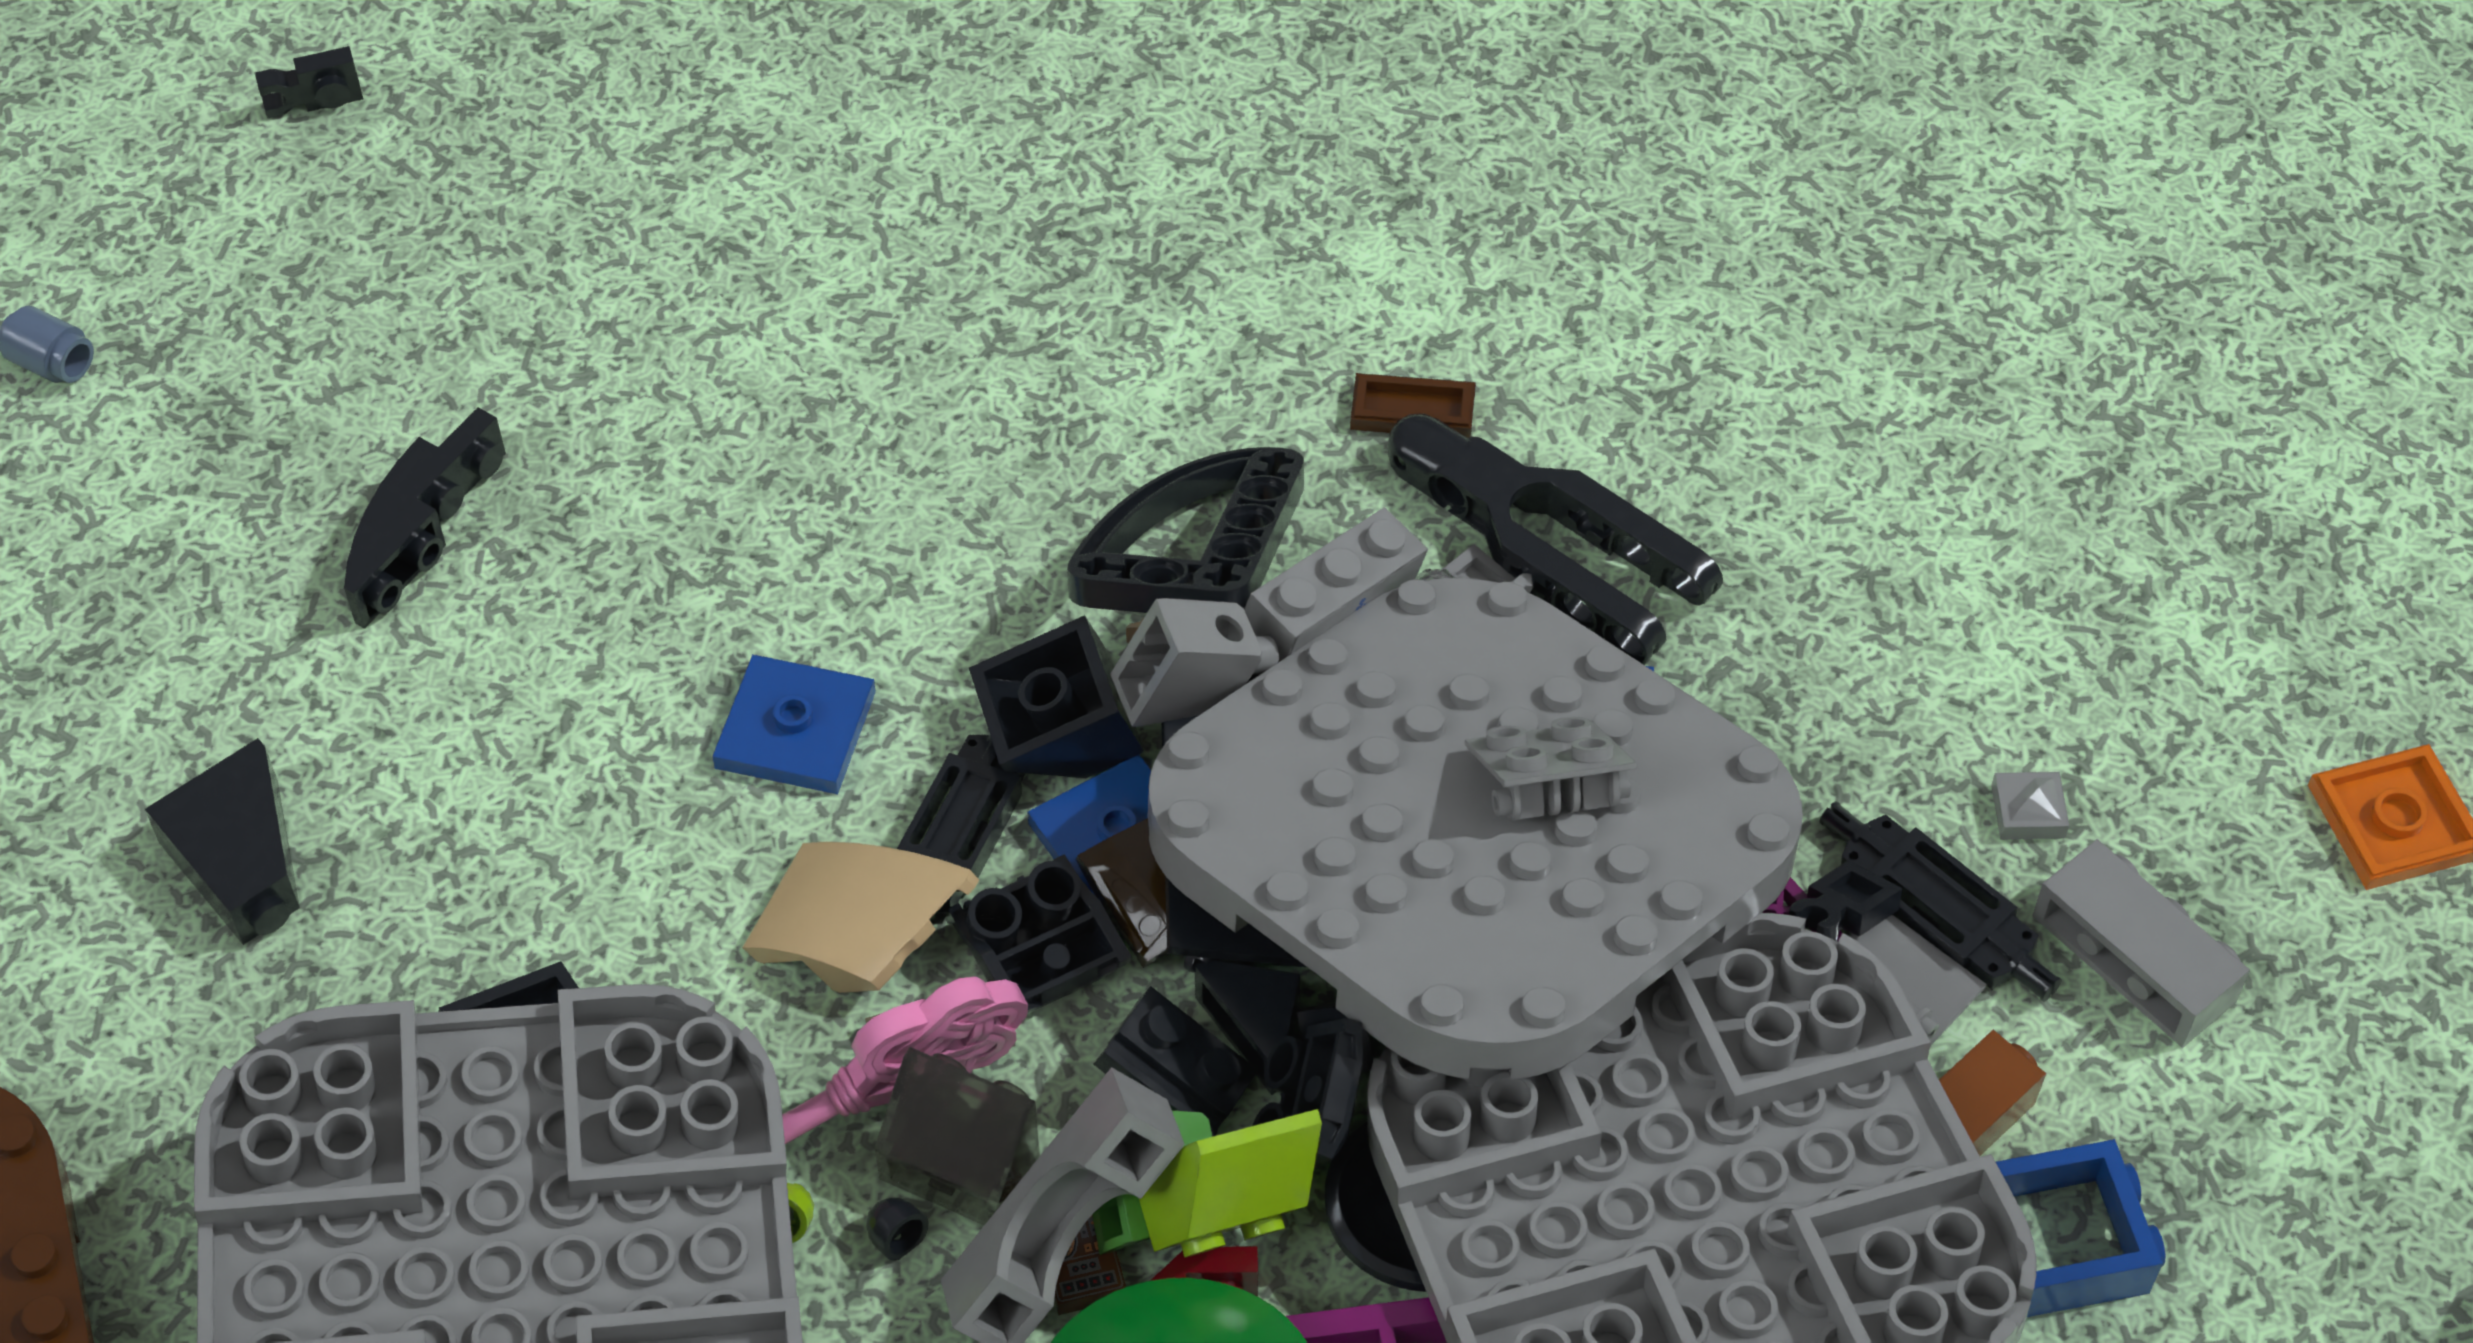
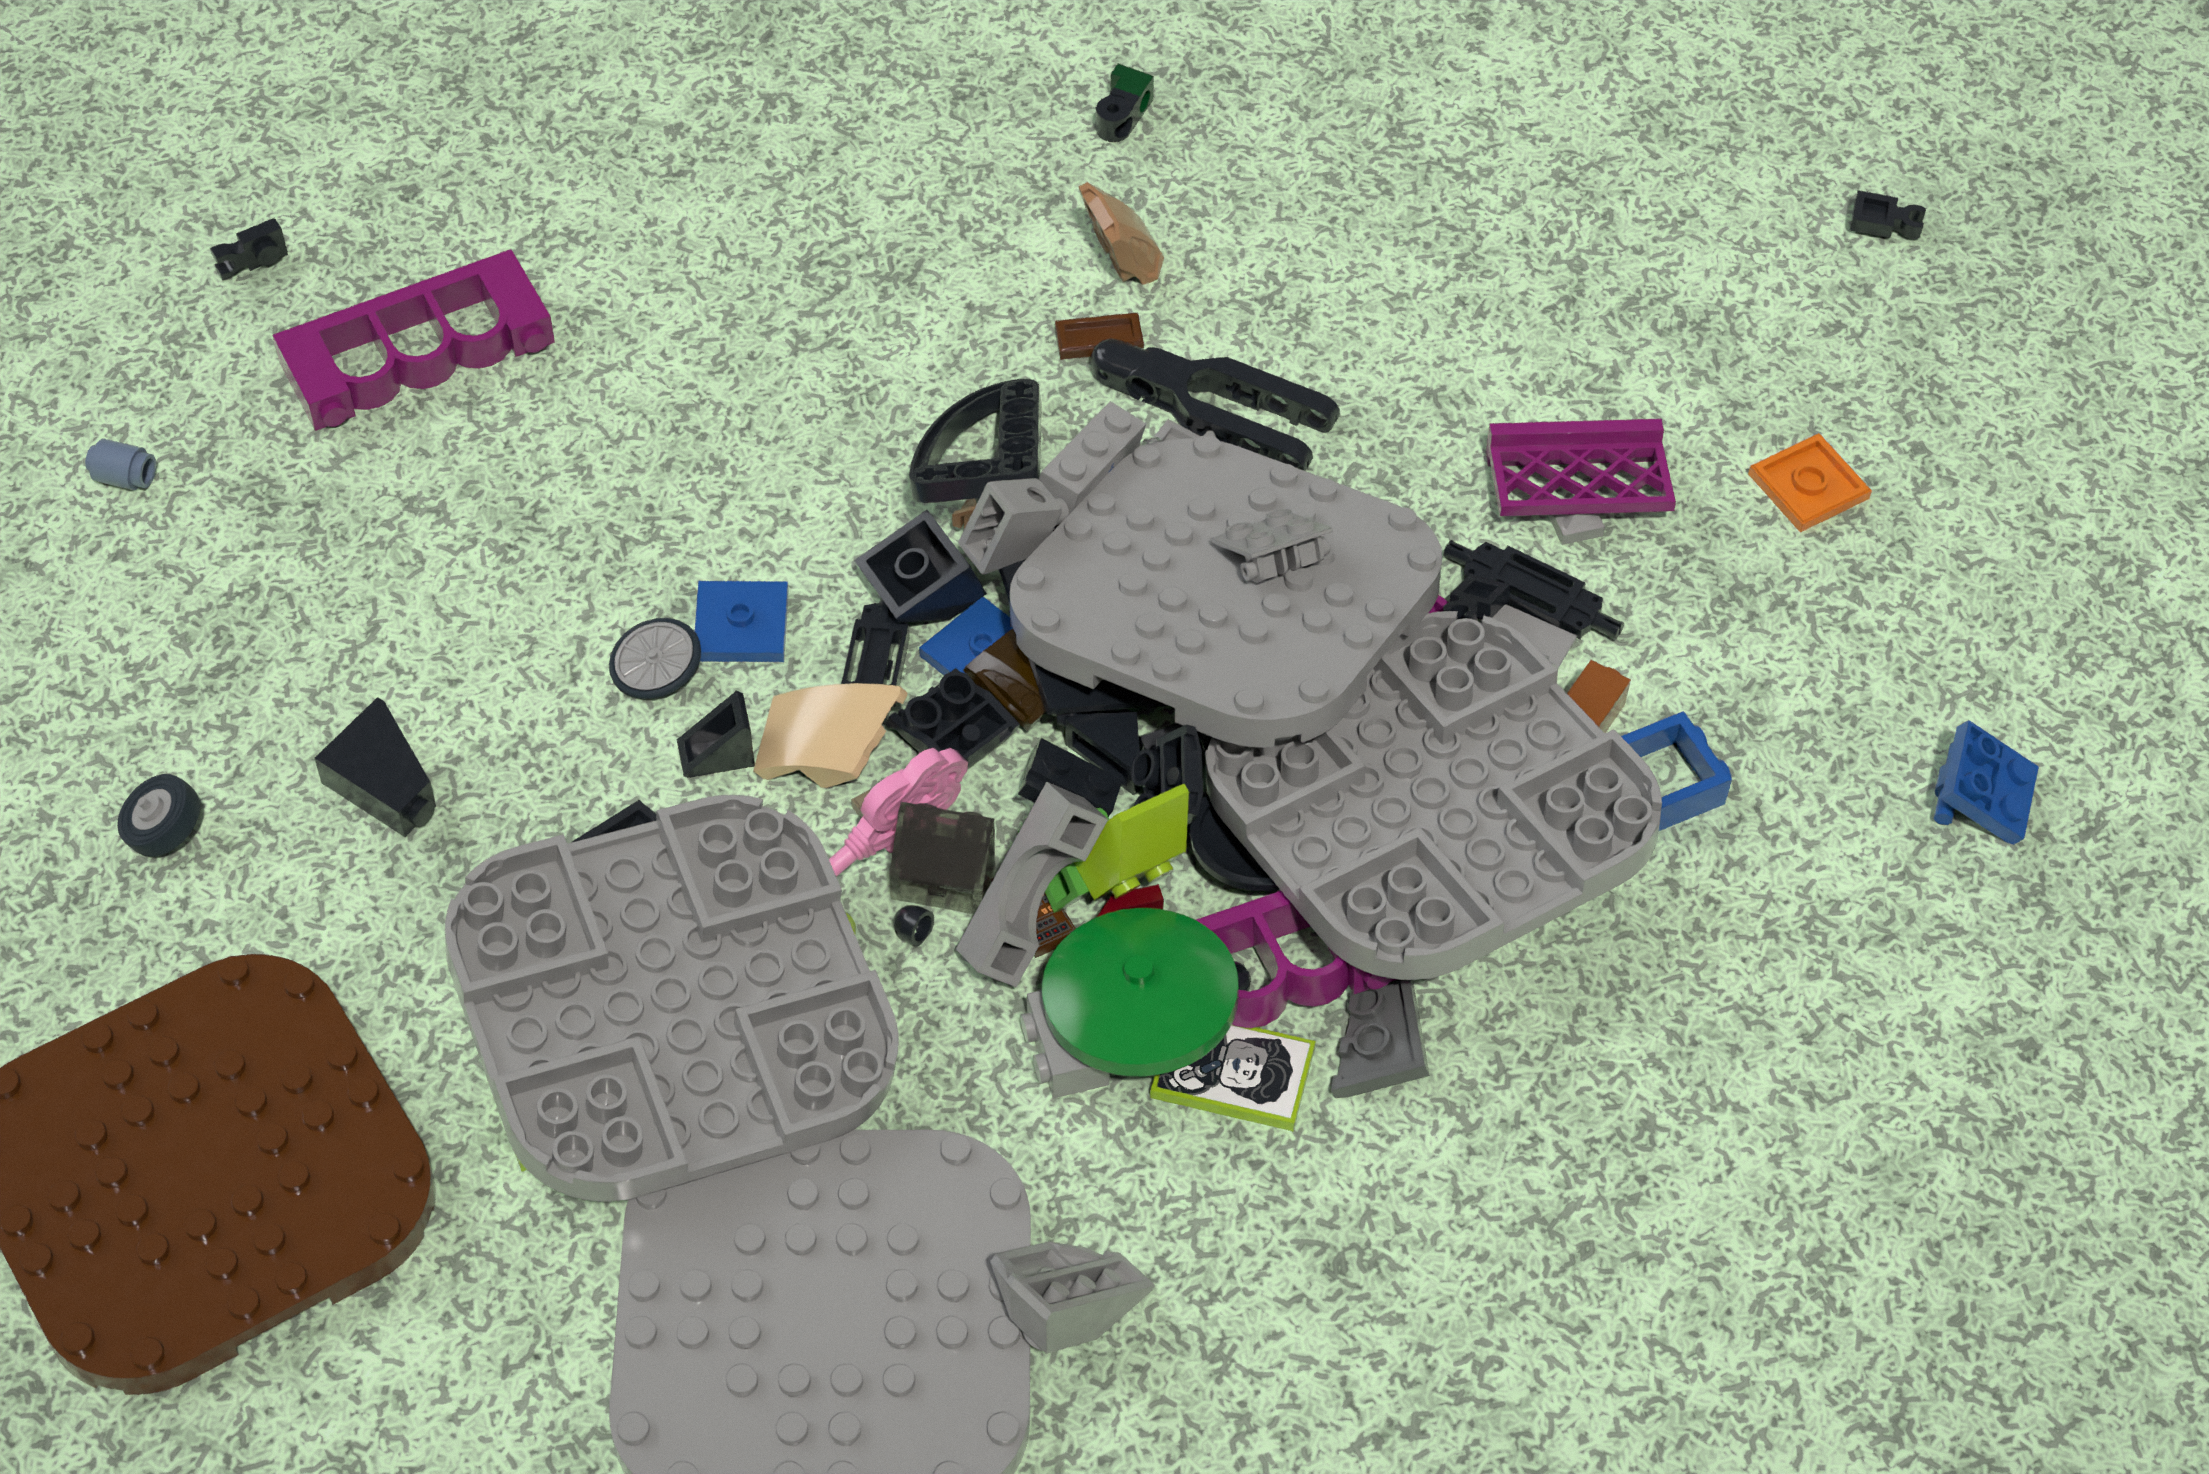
camera: 15 degrees left, 0 degrees up
black slope [344,407,506,629] -> none
light grey brick [2032,839,2250,1048] -> none
none -> magenta fence [272,249,555,431]
none -> light grey wheel [609,618,701,699]
none -> black slope [677,691,755,778]
none -> medium nougat slope [1078,182,1164,285]
none -> black leg [1096,63,1154,142]
none -> magenta fence [1486,419,1676,516]

